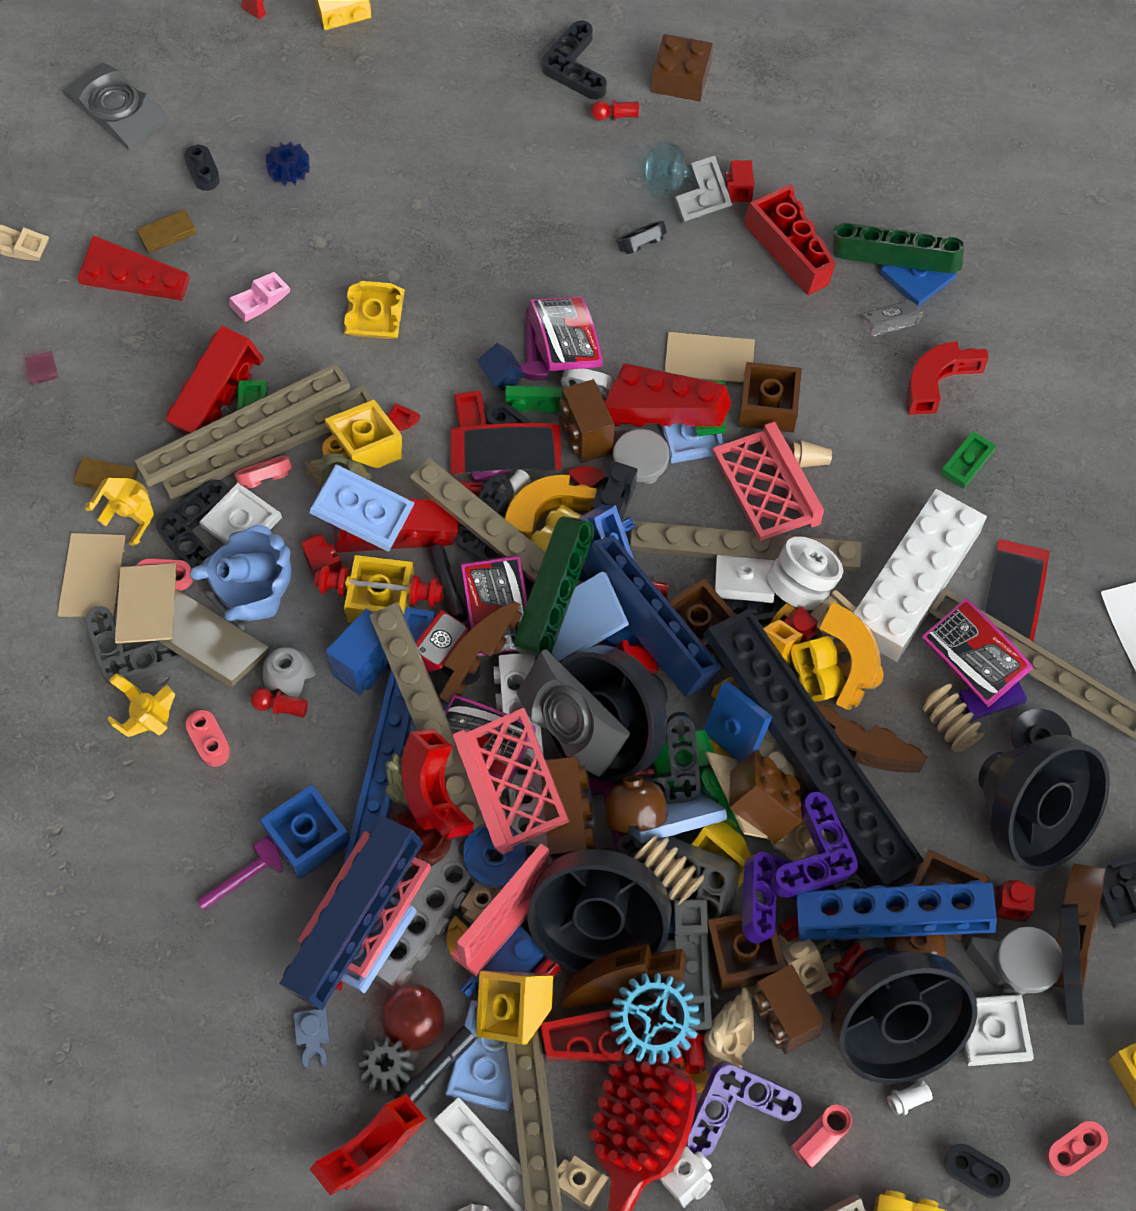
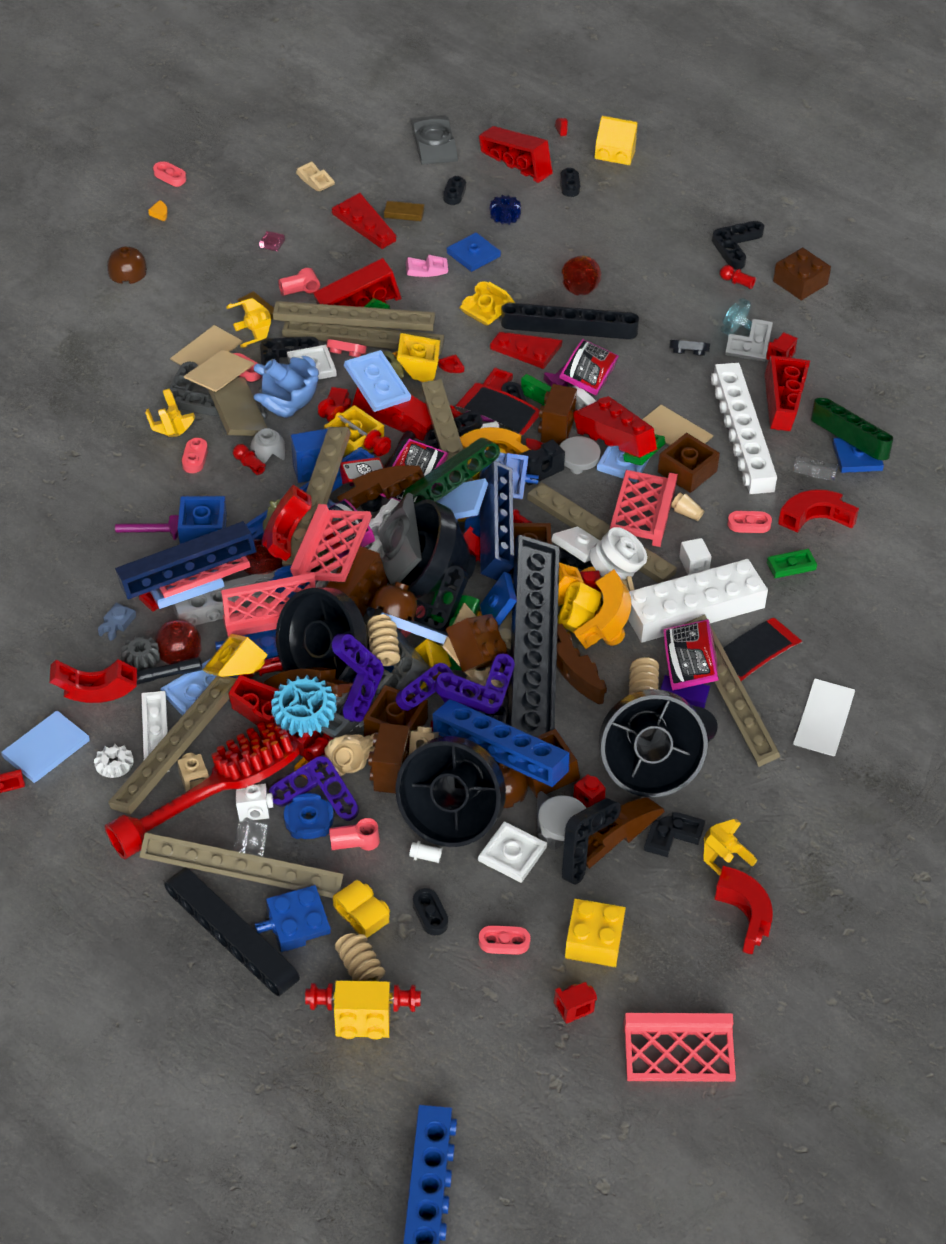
camera: 35 degrees right, 15 degrees down
dark blue brick [477,343,526,392] -> none
none -> coral piece [278,268,320,296]
none -> blue plate [284,793,334,839]
none -> dark purple beam [332,634,384,722]
none -> blue plate [447,233,501,272]
none -> red wedge [479,126,553,183]
none -> red wing [490,332,562,369]
none -> black beam [501,303,639,339]
none -> black plate [560,167,580,197]
none -> clear red cylinder [562,255,601,295]
none -> white panel [679,538,712,575]
none -> white brick [711,363,777,494]
none -> coral plate [727,511,772,533]

